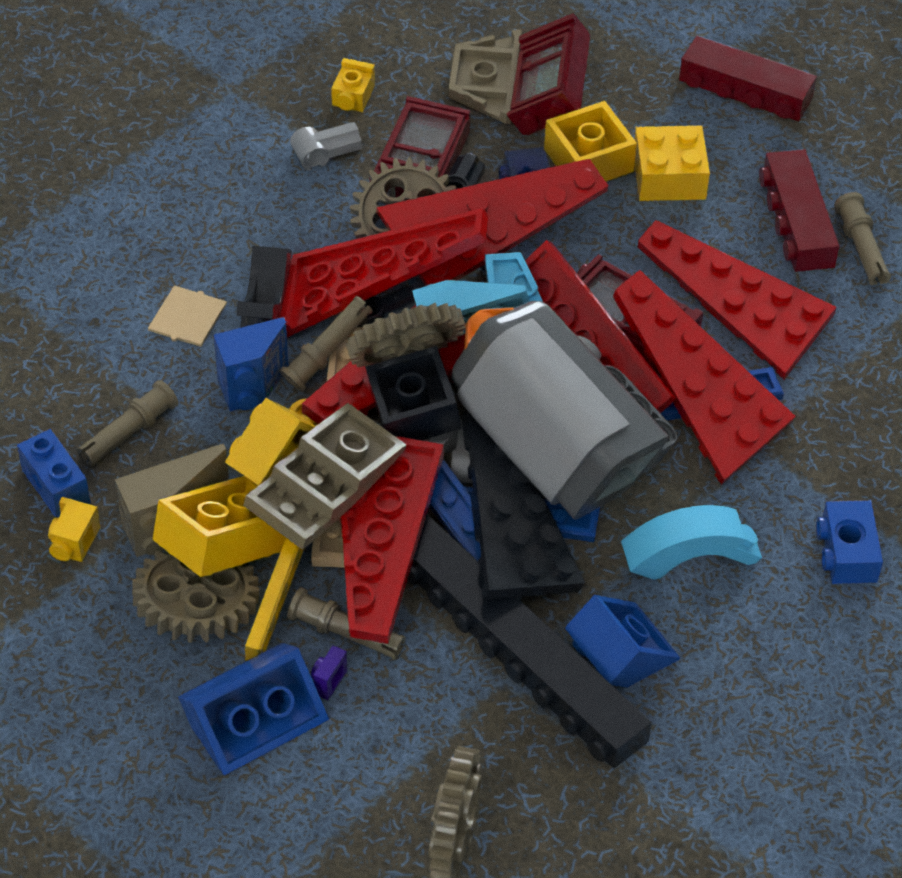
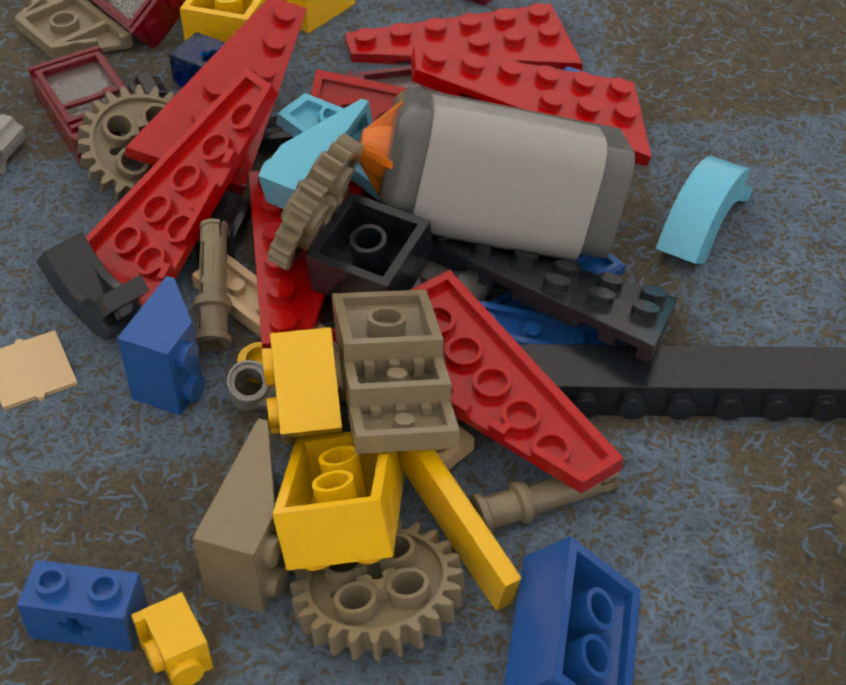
camera: 45 degrees left, 5 degrees down
dark tan pin [77,380,179,467] -> none
dark purple plate [311,645,347,701] -> none
blue slope [565,595,680,687] -> none
blue brick [816,501,883,584] -> none

